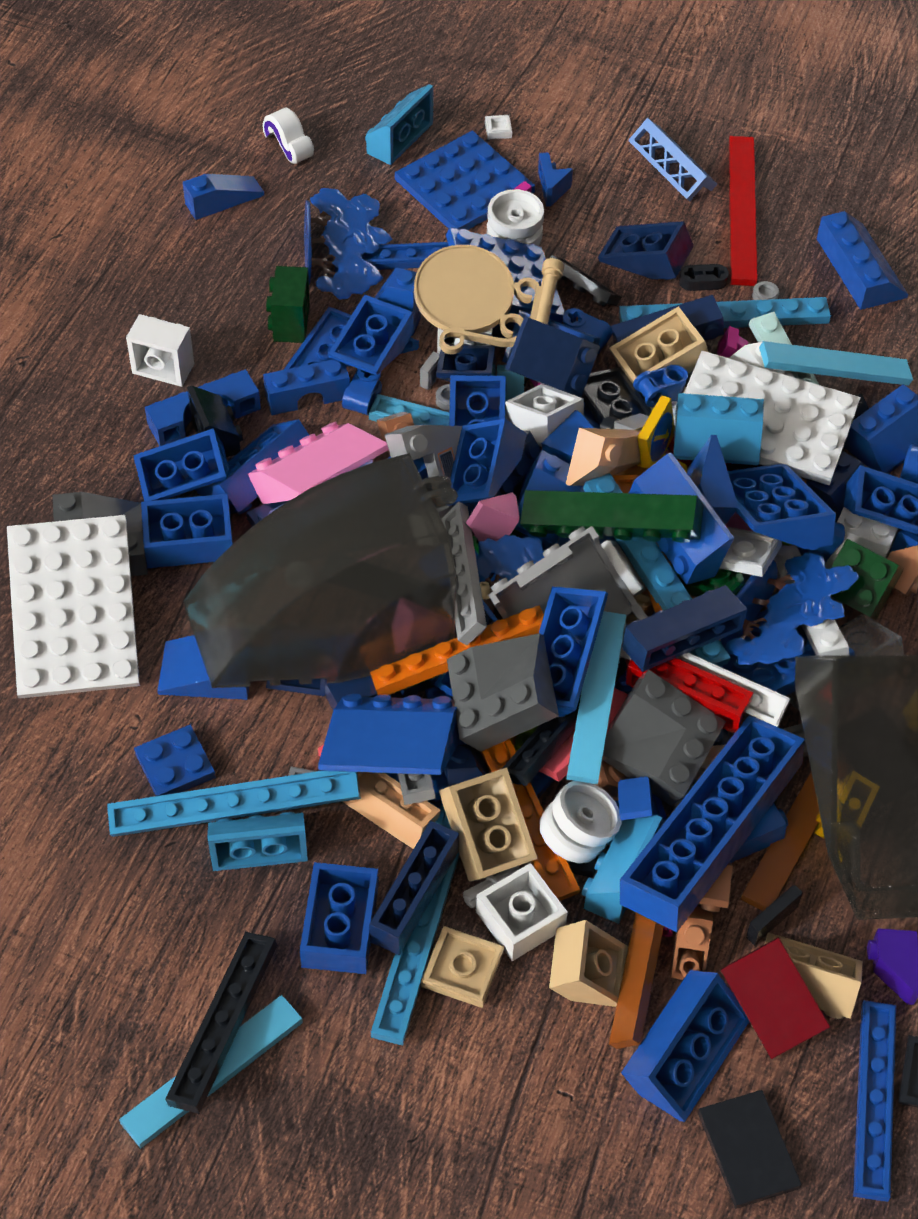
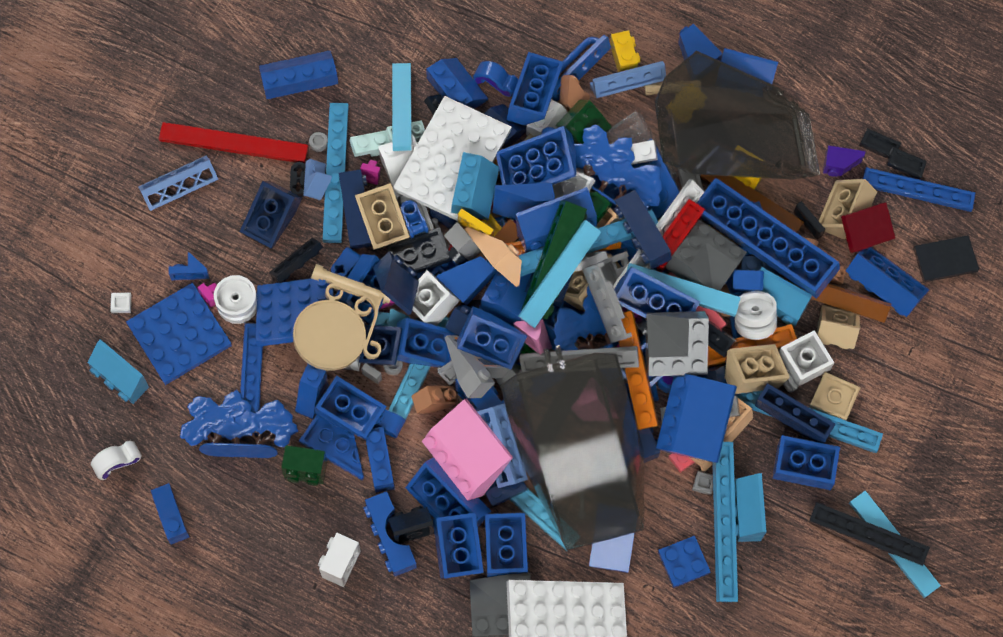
camera: 85 degrees left, 15 degrees up
none -> medium blue slope [304,159,332,200]
none -> medium azure tile [518,220,601,328]

